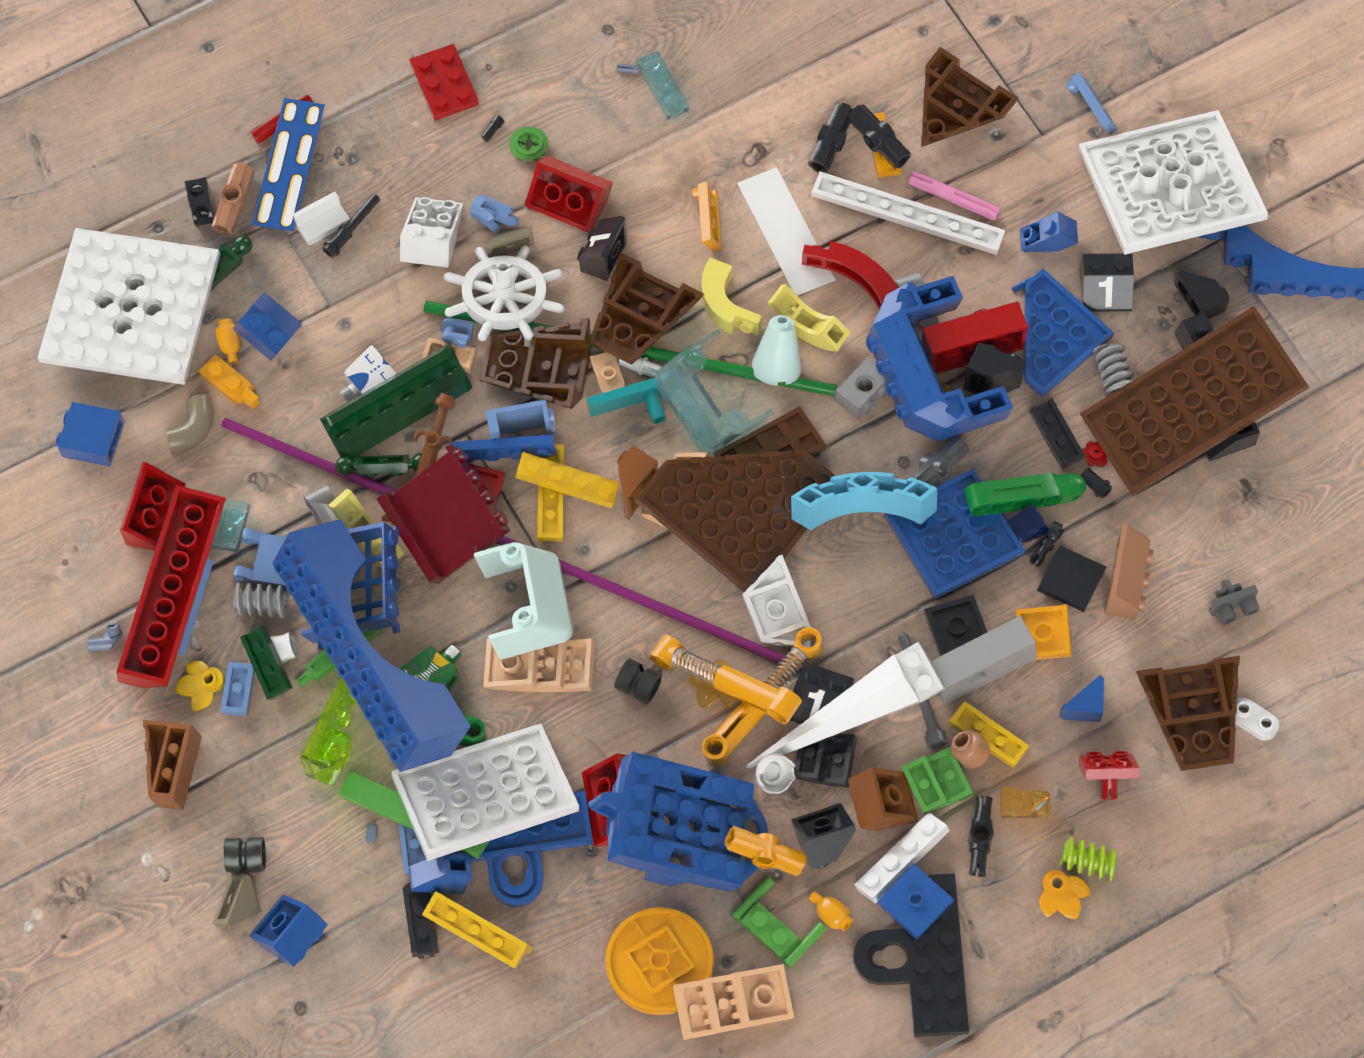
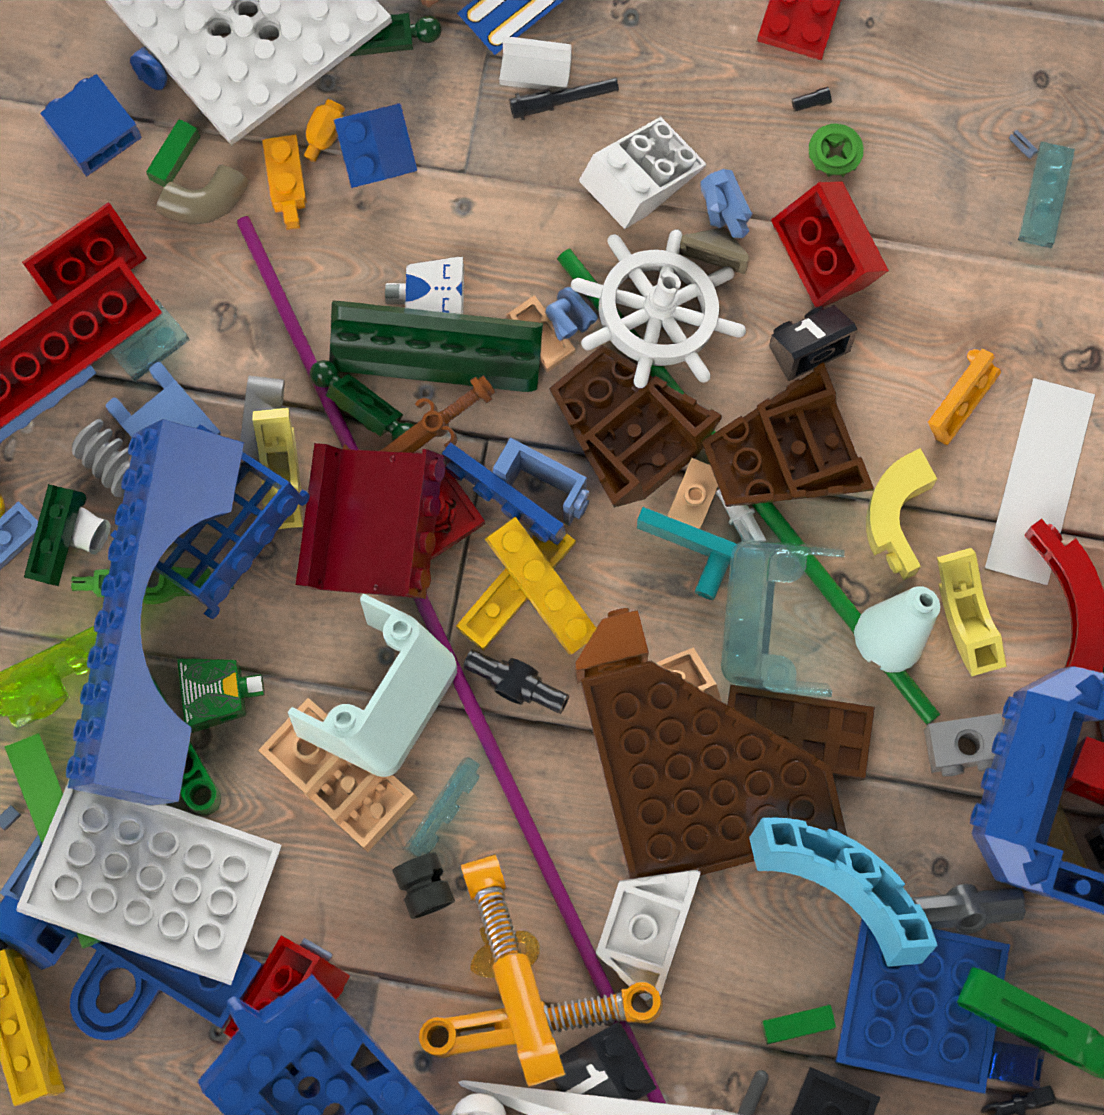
camera: 40 degrees right, 10 degrees up
none -> blue piece [130,47,168,90]
none -> green piece [146,119,200,187]
none -> clear light blue plate [403,757,480,857]
none -> black pin [463,649,570,714]
none -> green piece [761,1004,837,1045]

